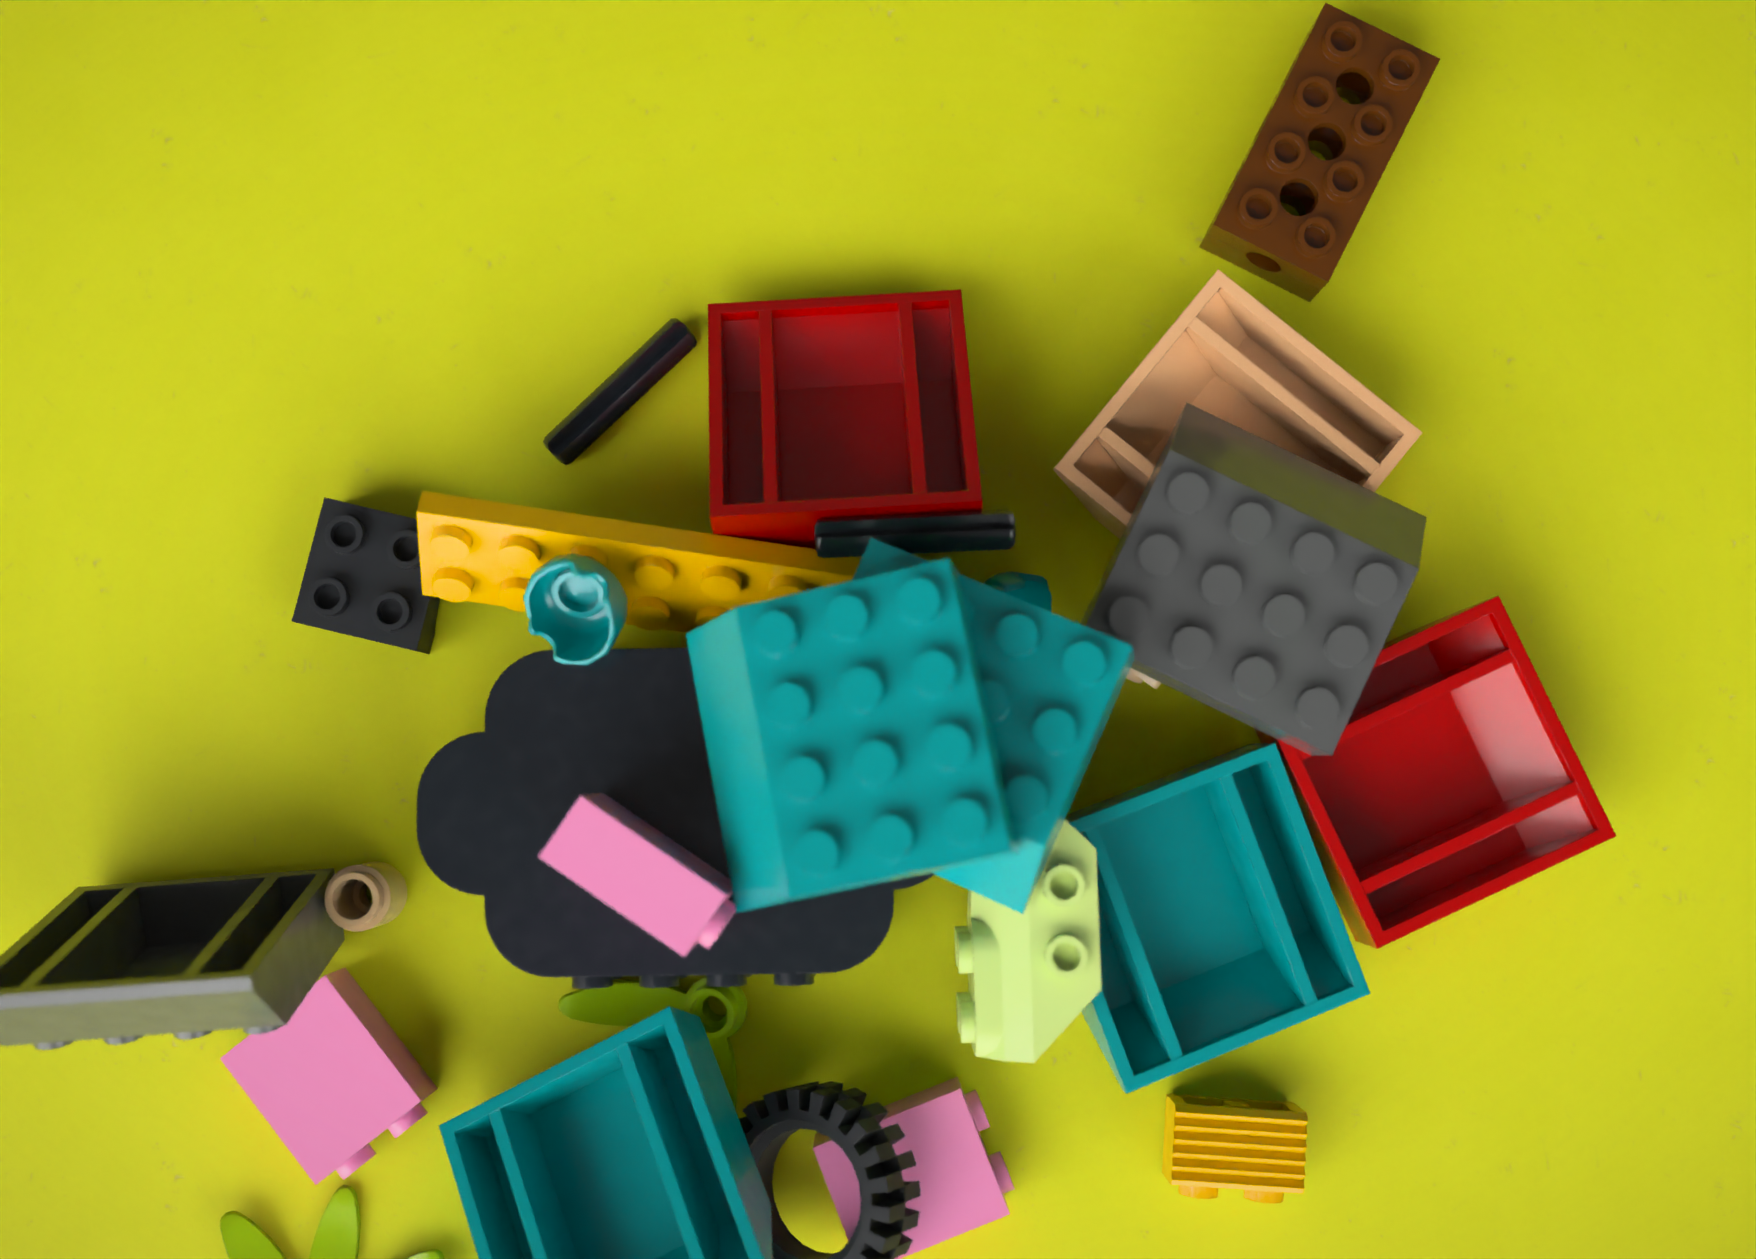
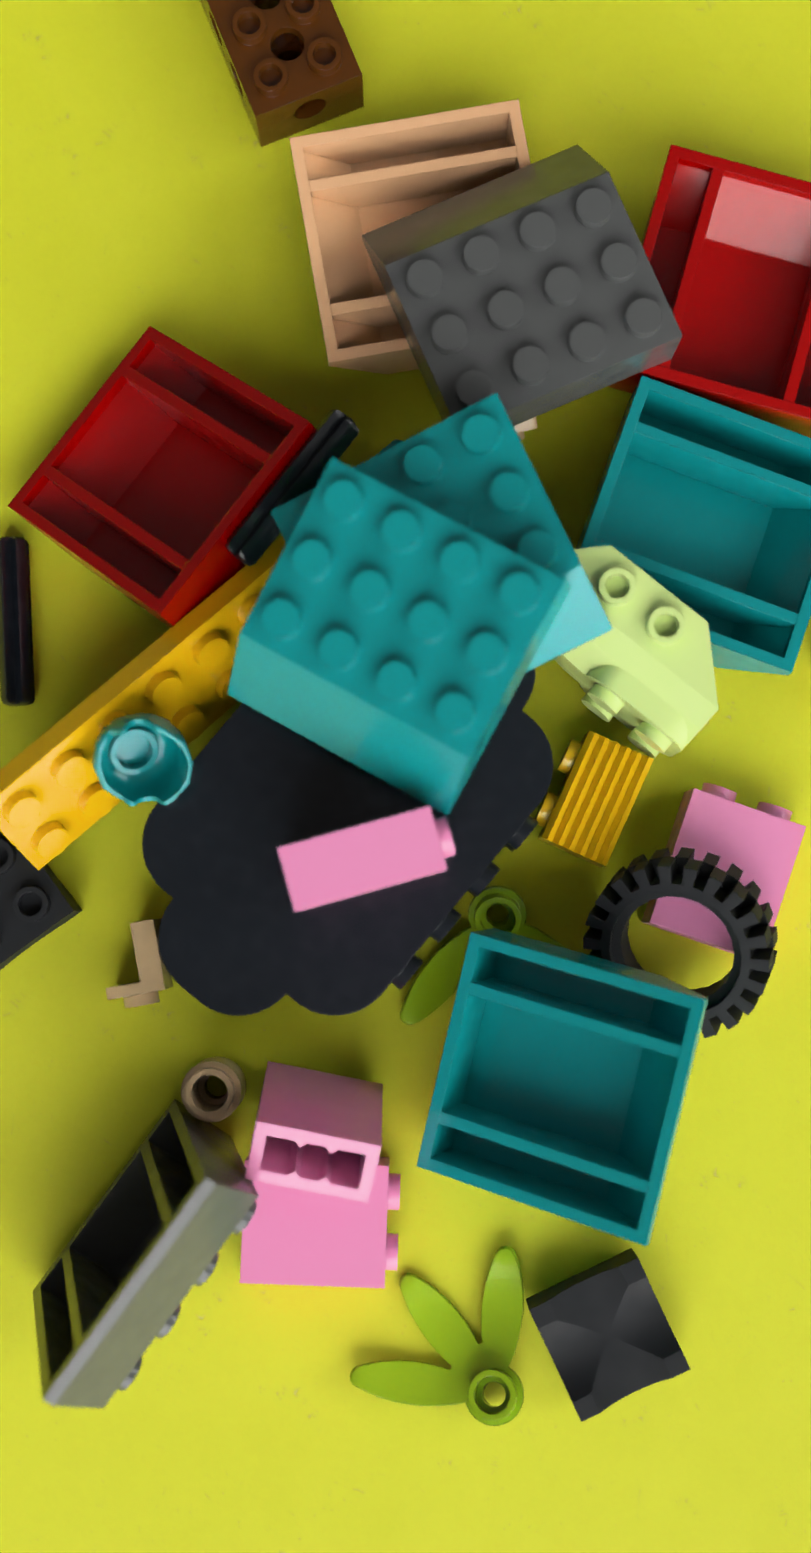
camera: 50 degrees left, 0 degrees up
none -> tan bracket [105,918,173,1008]
none -> bright pink brick [245,1061,383,1203]
none -> yellow brick [535,730,654,868]

